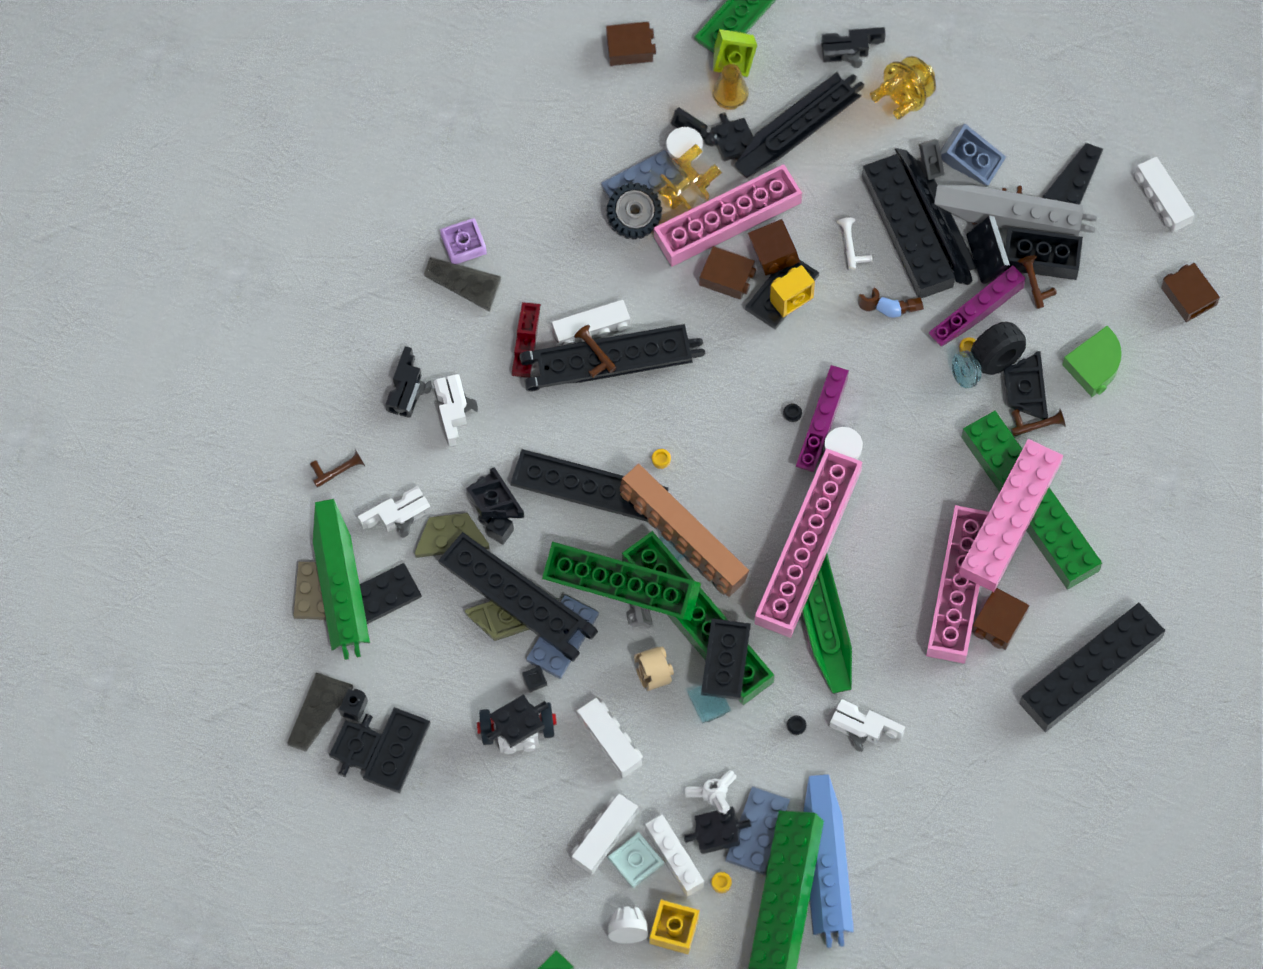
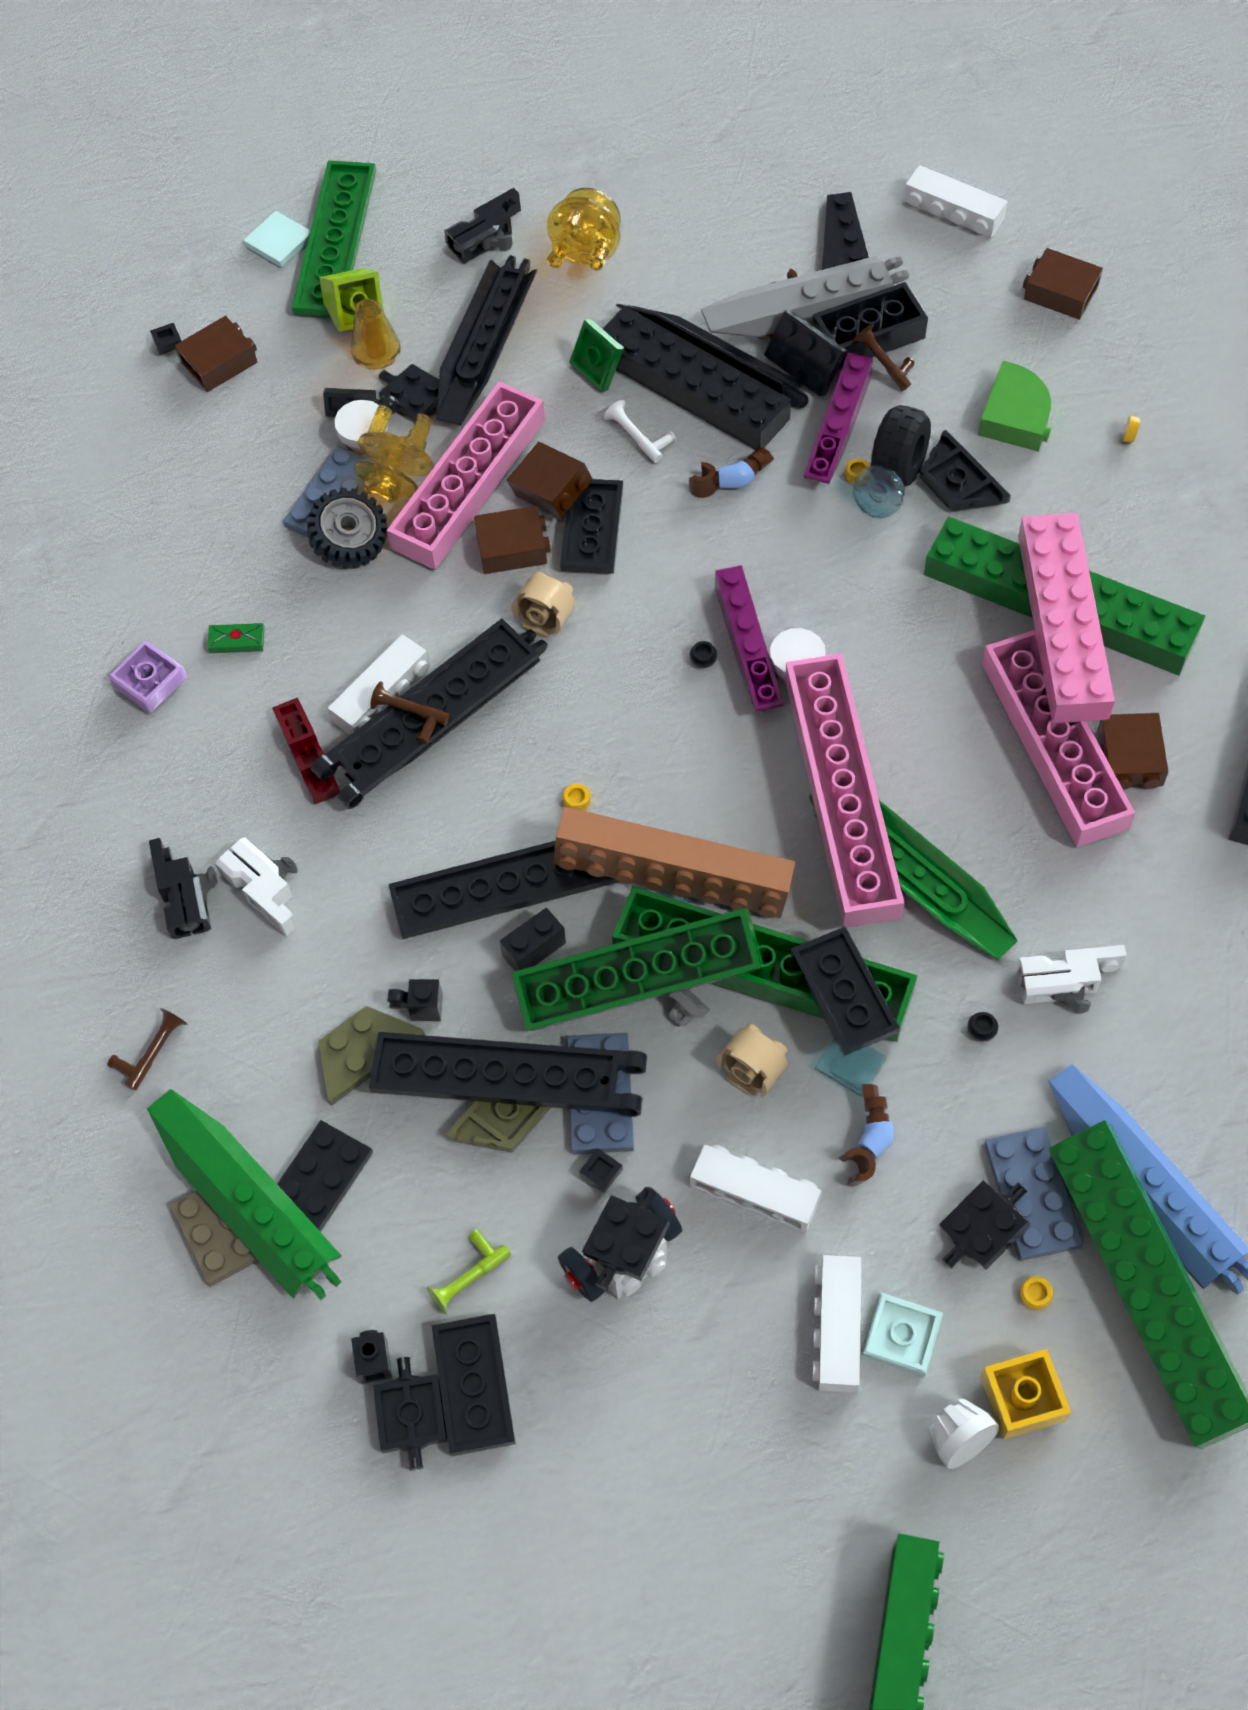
camera: 30 degrees left, 5 degrees down
clear smoke wing [287,673,353,752] -> none
white plate [358,486,431,538] -> none
clear smoke wing [424,257,501,312] -> none
black wing [466,467,524,518] -> none
white brick [645,814,704,897] -> none
white bush [685,770,736,814] -> none
yellow brick [770,265,815,318] -> none
dark grey slope [916,139,945,180] -> none
sand blue slope [940,124,1006,186] -> none
reddish brown piece [1011,408,1066,436] -> none
none -> black plate [150,322,182,355]
none -> green tile [207,623,265,653]
none -> lime piece [427,1229,511,1315]
none -> black brick [499,907,566,971]
none -> tan brick [511,571,575,637]
none -> green plate [569,318,624,392]
none -> reddish brown piece [838,1084,894,1187]
none -> yellow tile [1122,415,1140,444]

